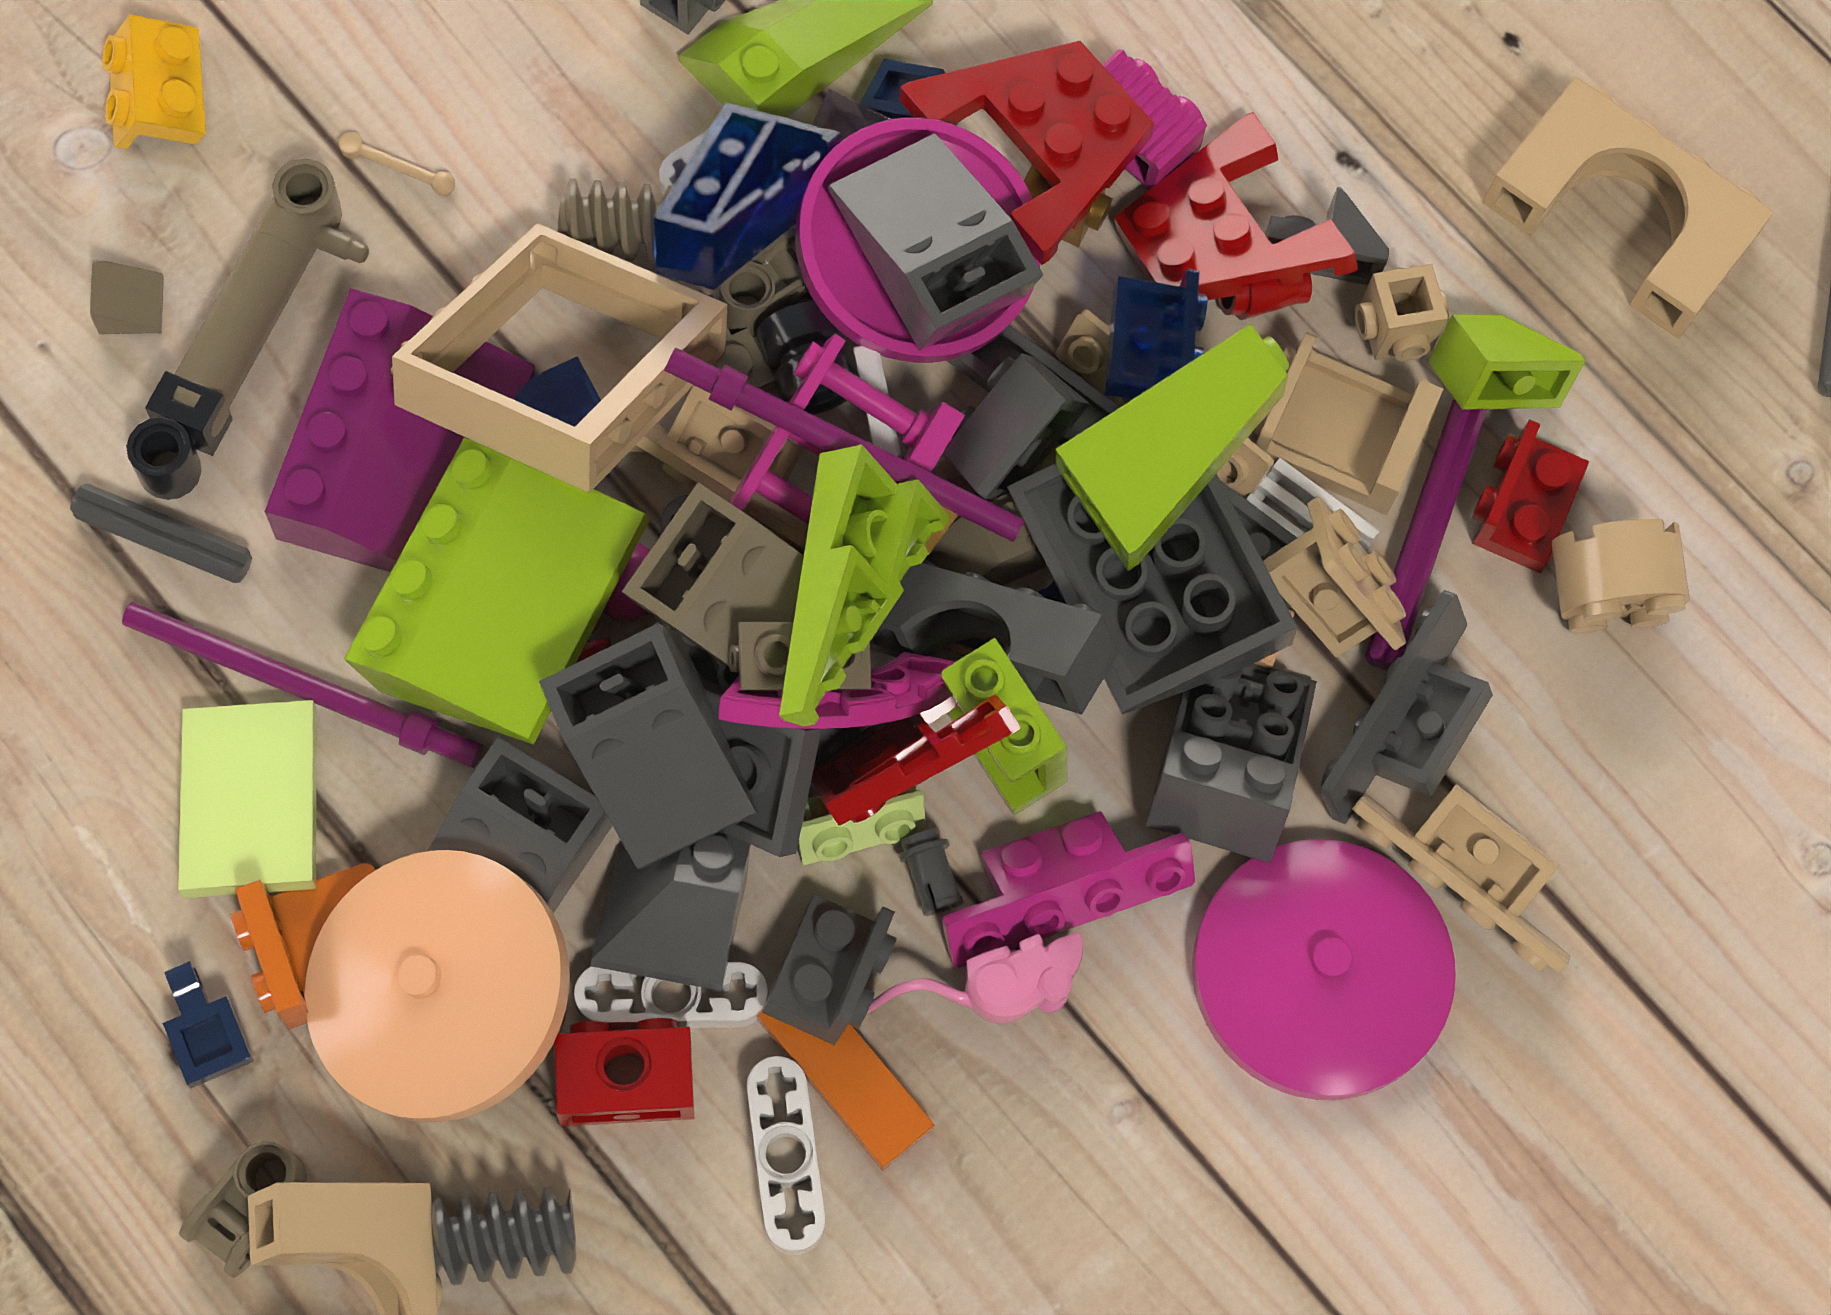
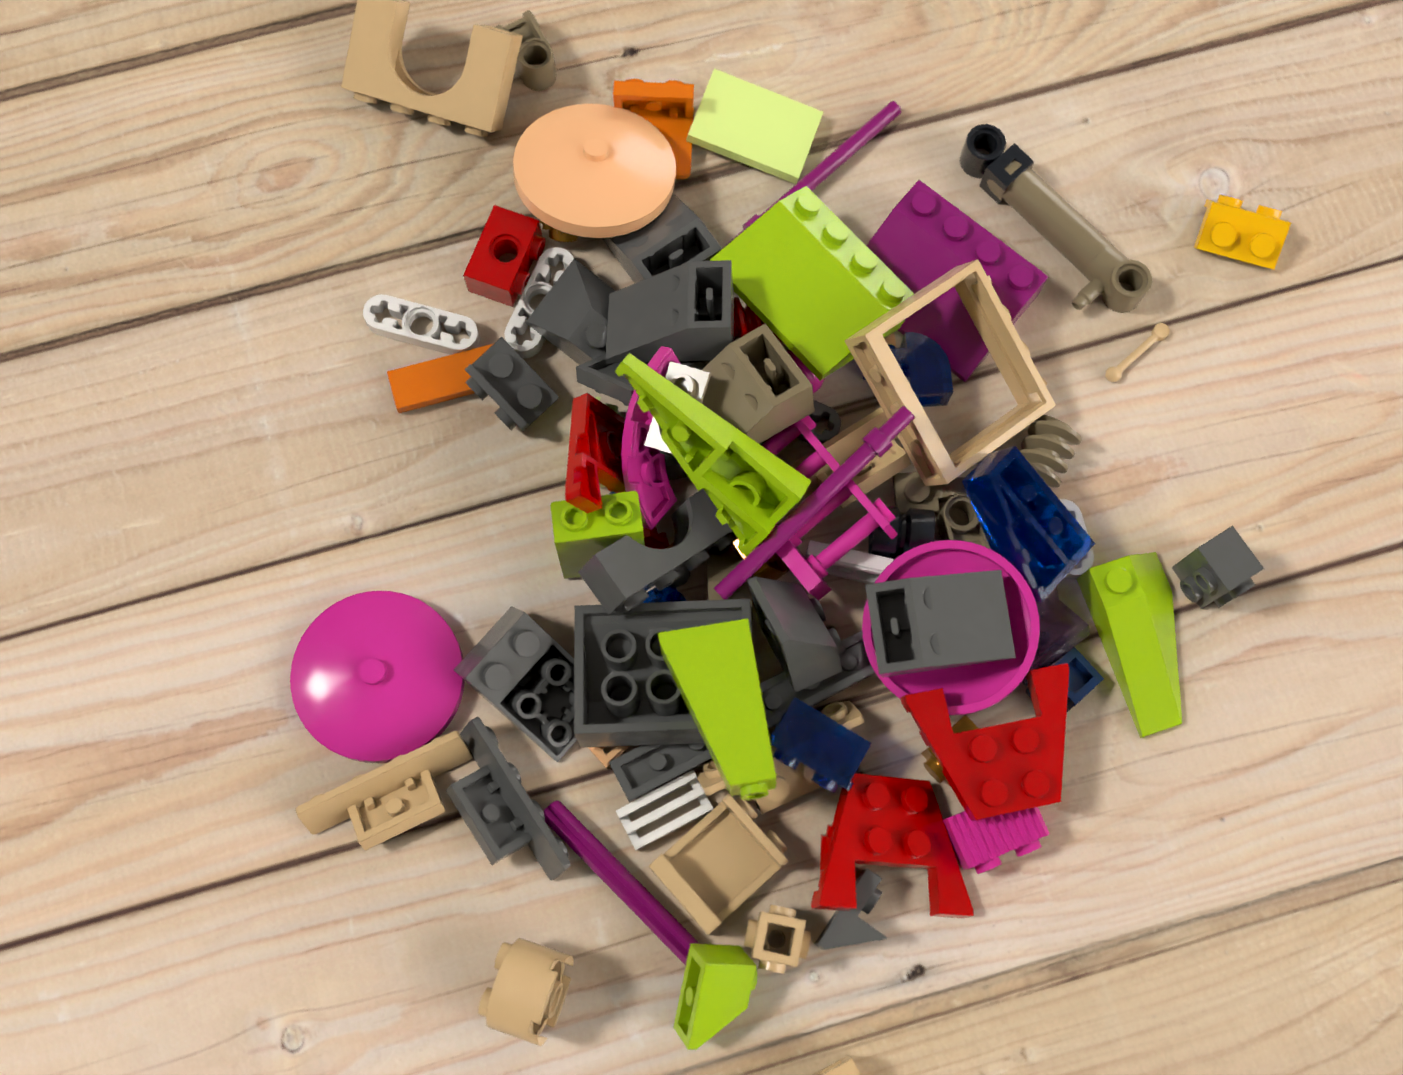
camera: 120 degrees right, 5 degrees up
dark grey axle [70,484,252,583] -> none
dark tan slope [90,261,164,334] -> none
dark blue plate [162,961,254,1088] -> none
dark grey piece [432,1187,576,1285] -> none
bright pink animal [867,933,1083,1024] -> none
dark grey pin [899,829,964,916] -> none
dark pink bracket [942,811,1195,968] -> none
tan bracket [1263,496,1406,657] -> none
red bracket [1471,419,1590,574] -> none

